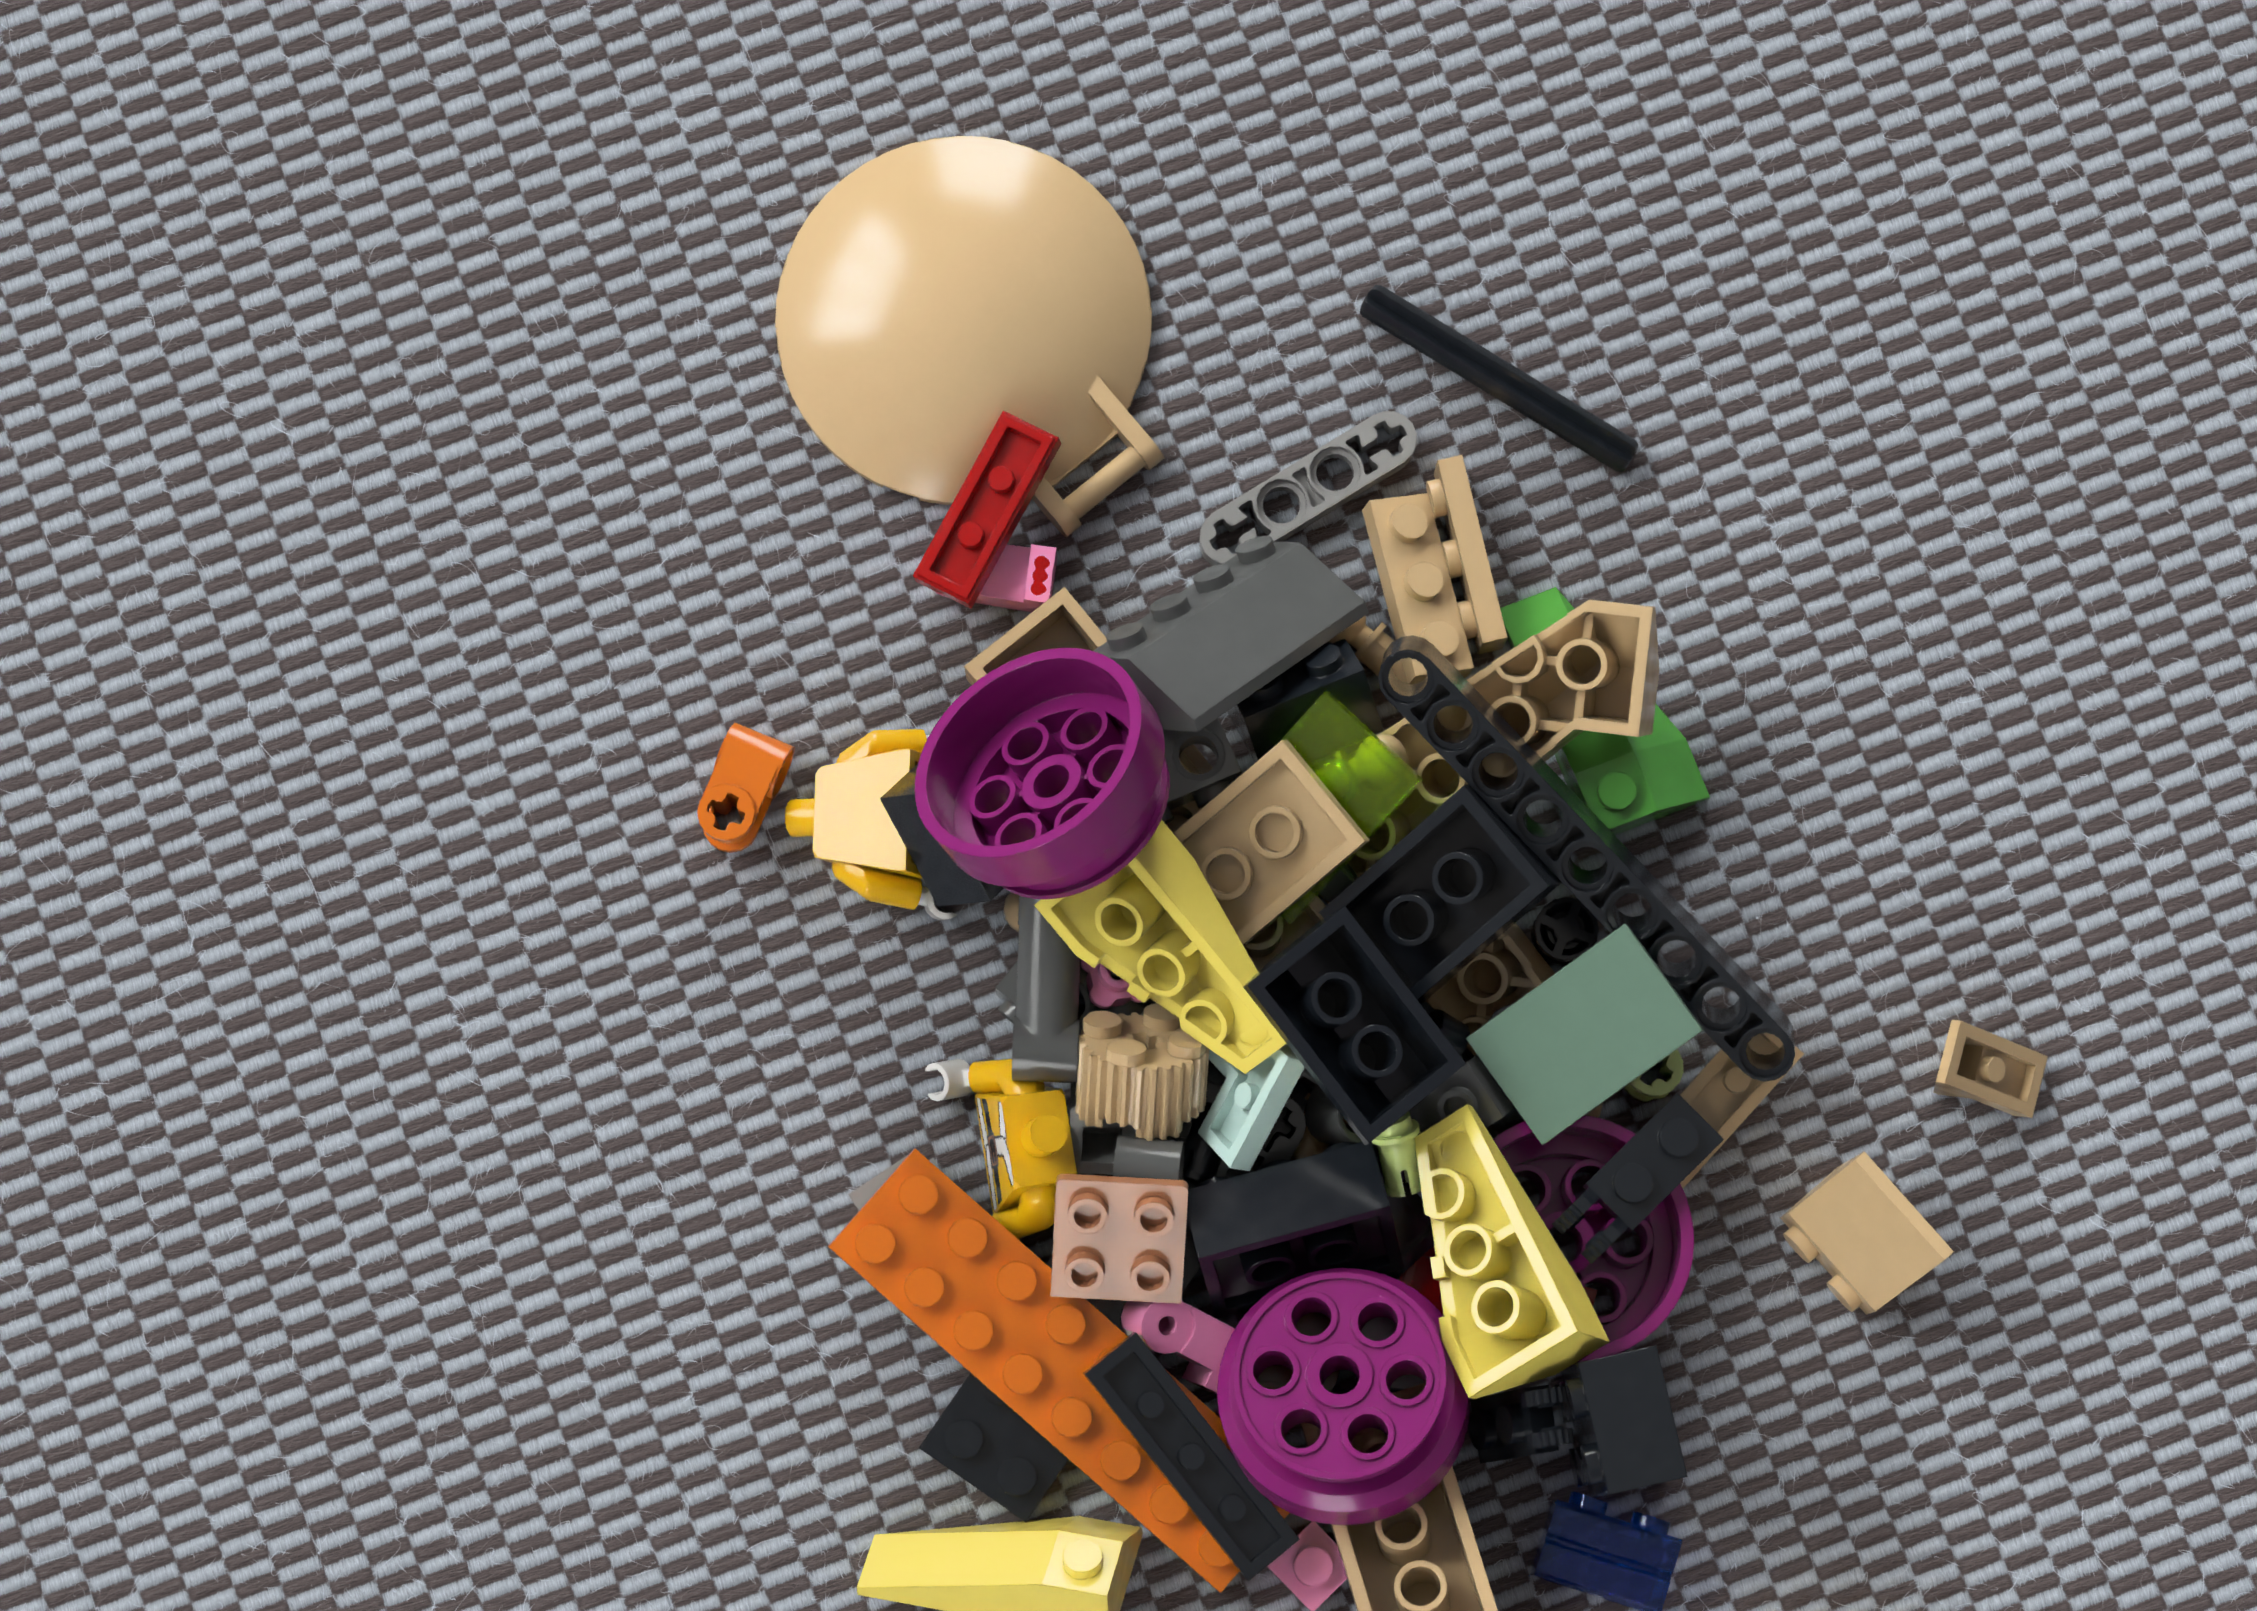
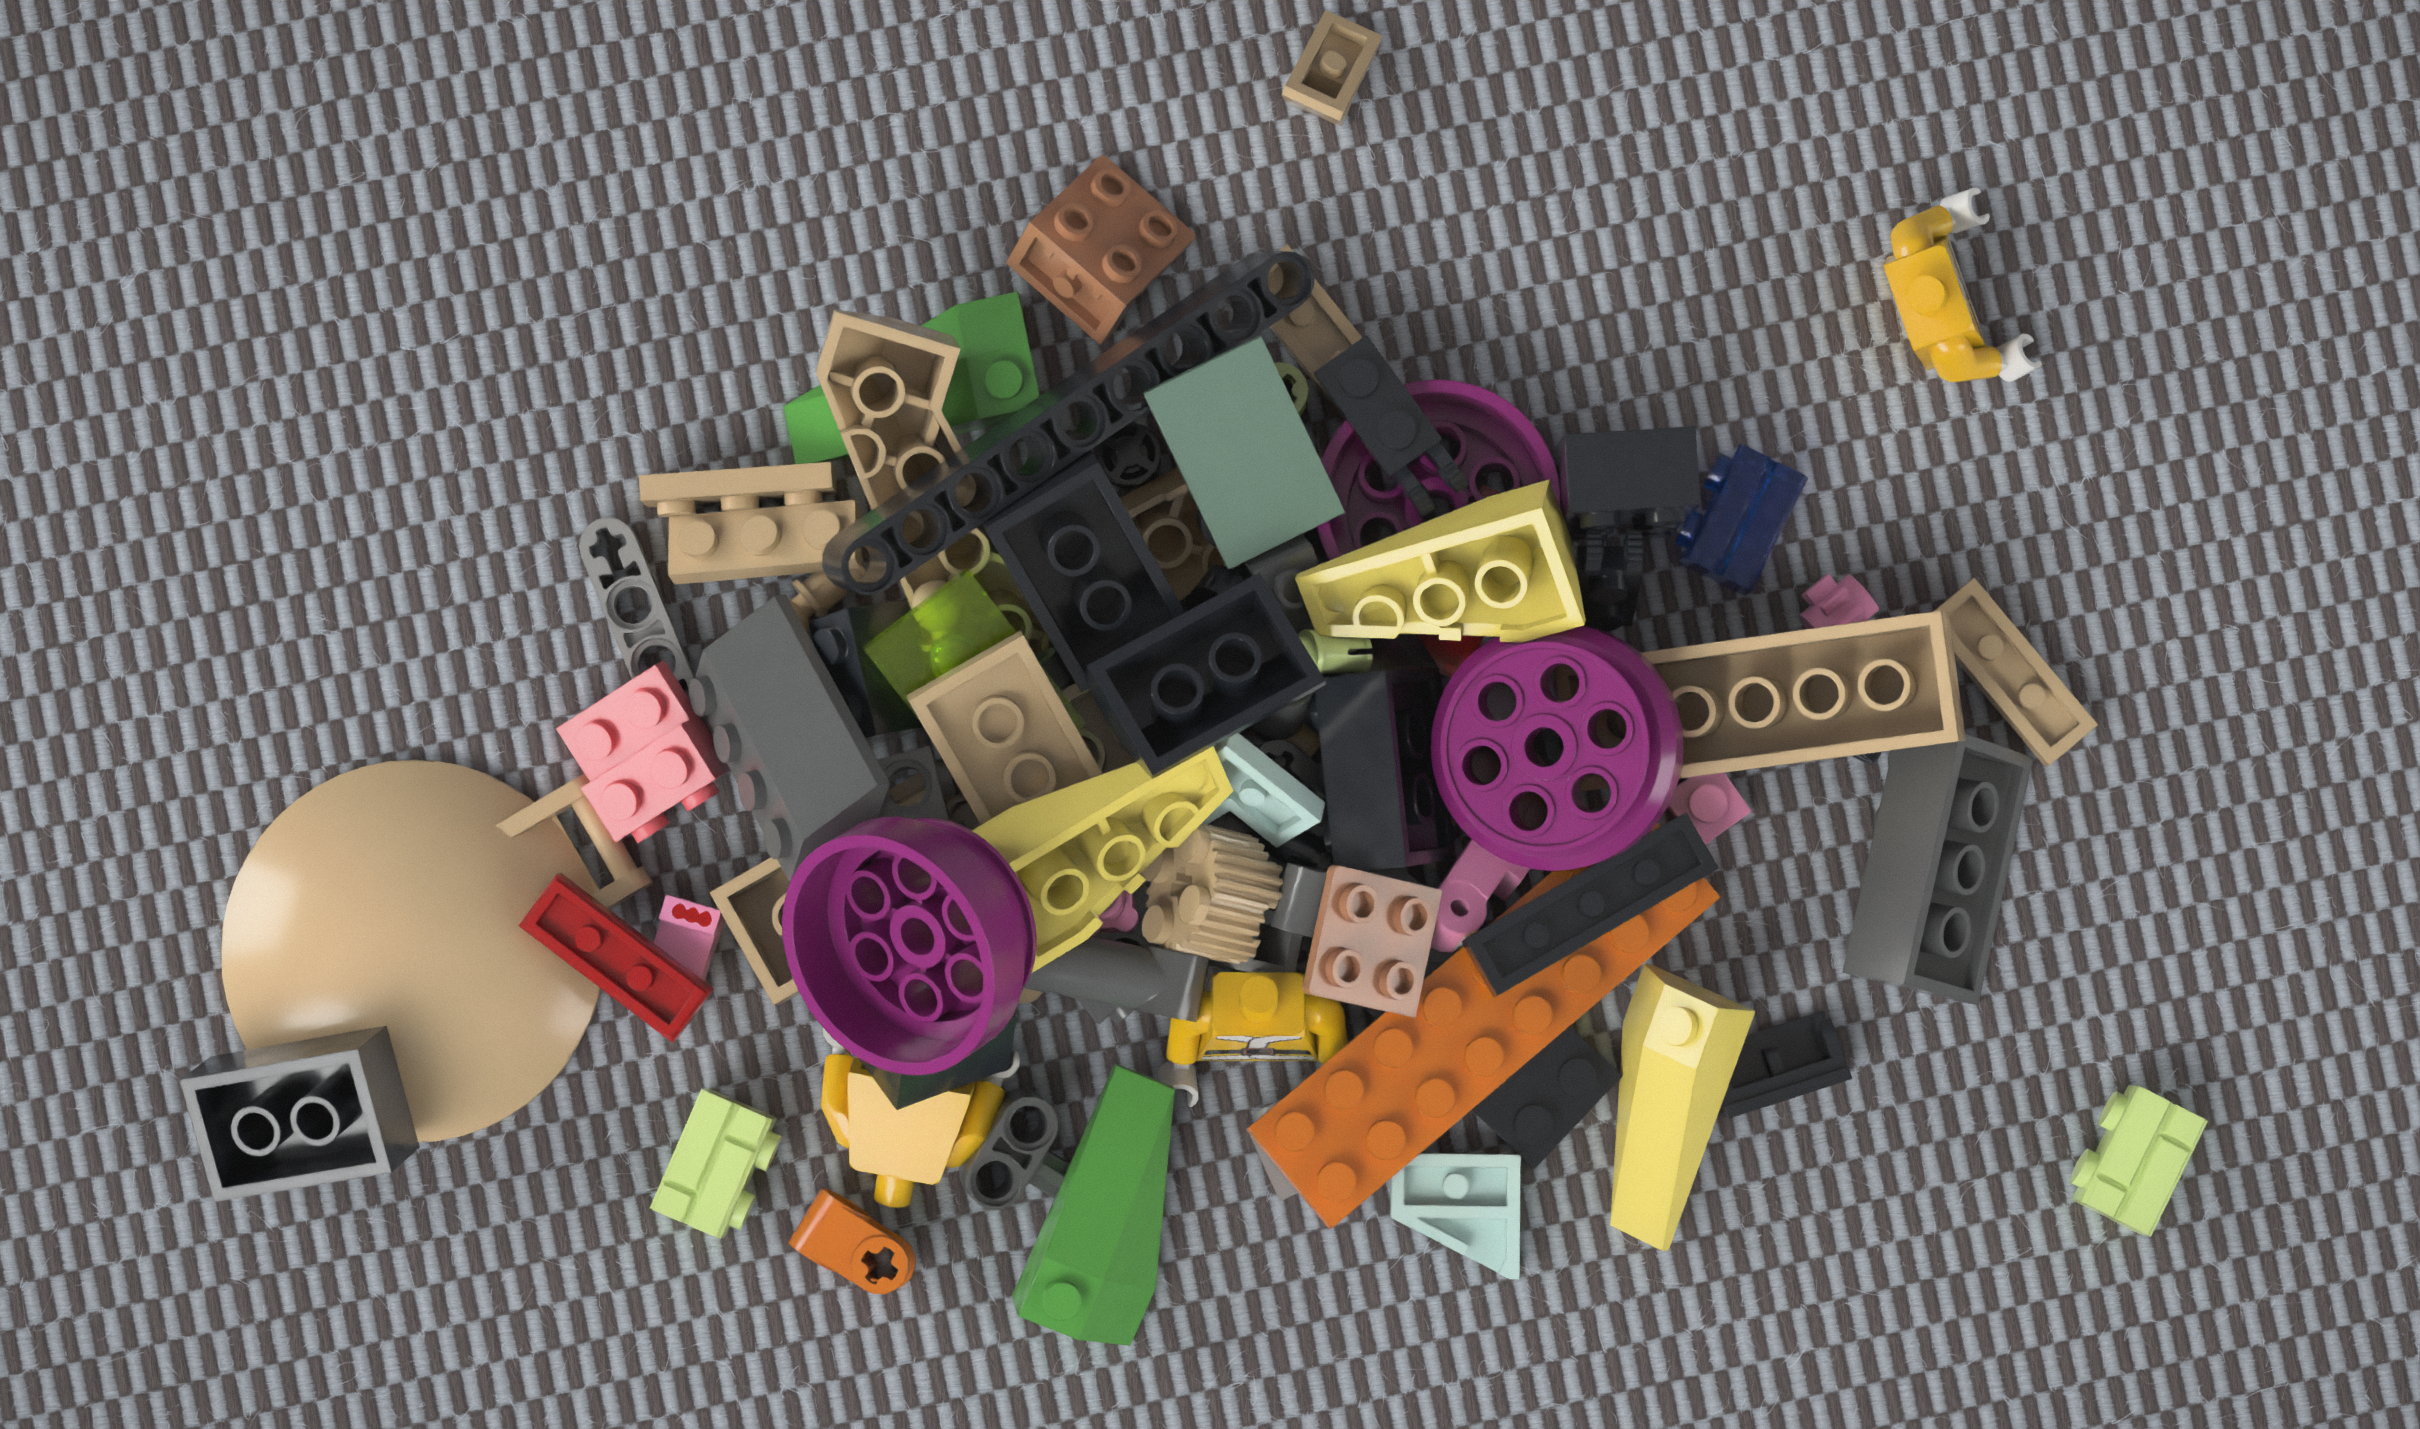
camera: 80 degrees left, 5 degrees up
black axle [1360,285,1639,472] -> none
tan slope [1780,1151,1954,1315] -> none
none -> black brick [180,1025,420,1202]
none -> plate [556,660,730,844]
none -> yellowish green brick [650,1088,782,1239]
none -> dark grey beam [959,1088,1070,1210]
none -> nougat bracket [1006,155,1195,345]
none -> bright green wedge [1012,1063,1175,1346]
none -> light aqua wing [1390,1153,1521,1279]

